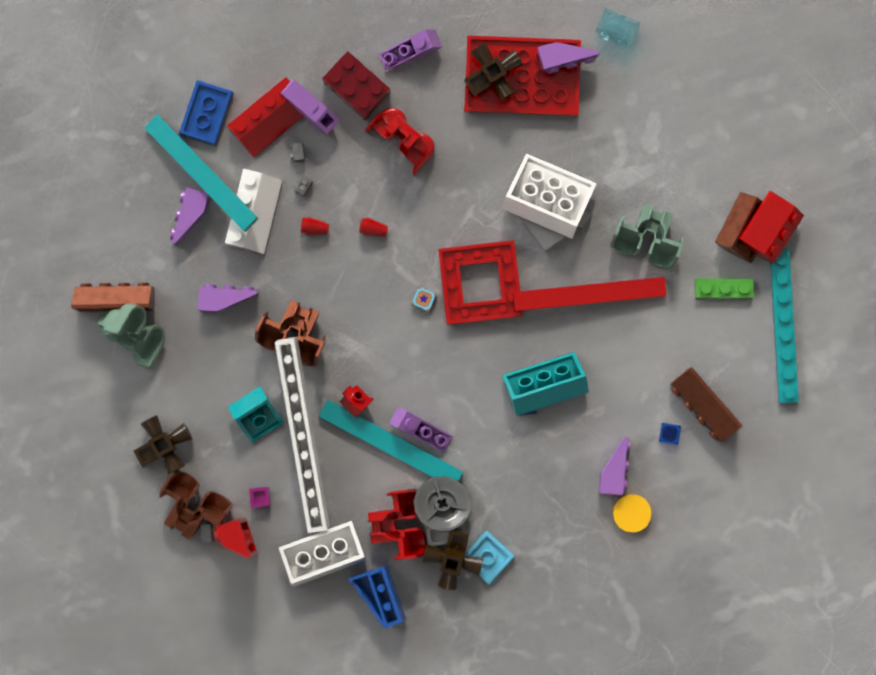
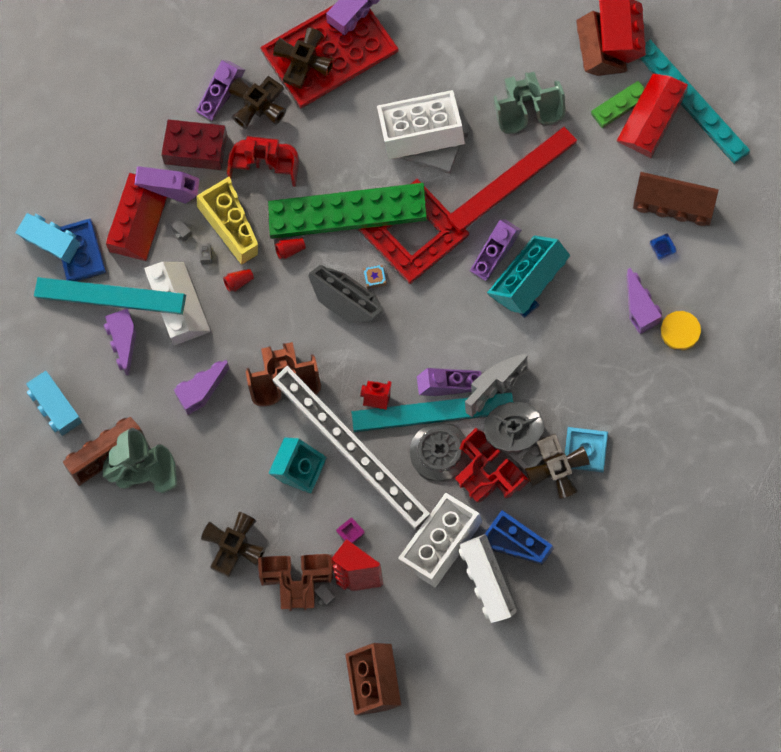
camera: 30 degrees left, 15 degrees down
none -> medium azure brick [15,213,81,263]
none -> medium azure brick [26,371,82,436]
none -> light yellow wedge [197,177,258,265]
none -> dark brown brick [229,76,286,129]
none -> green plate [268,183,427,239]
none -> dark grey wedge [308,265,383,324]
none -> copper slope [345,643,401,715]
none -> dark grey piece [409,422,469,481]
none -> white slope [459,534,517,623]
none -> light grey slope [465,354,528,417]
none -> medium lavender slope [470,219,522,281]
none -> red slope [617,74,688,158]

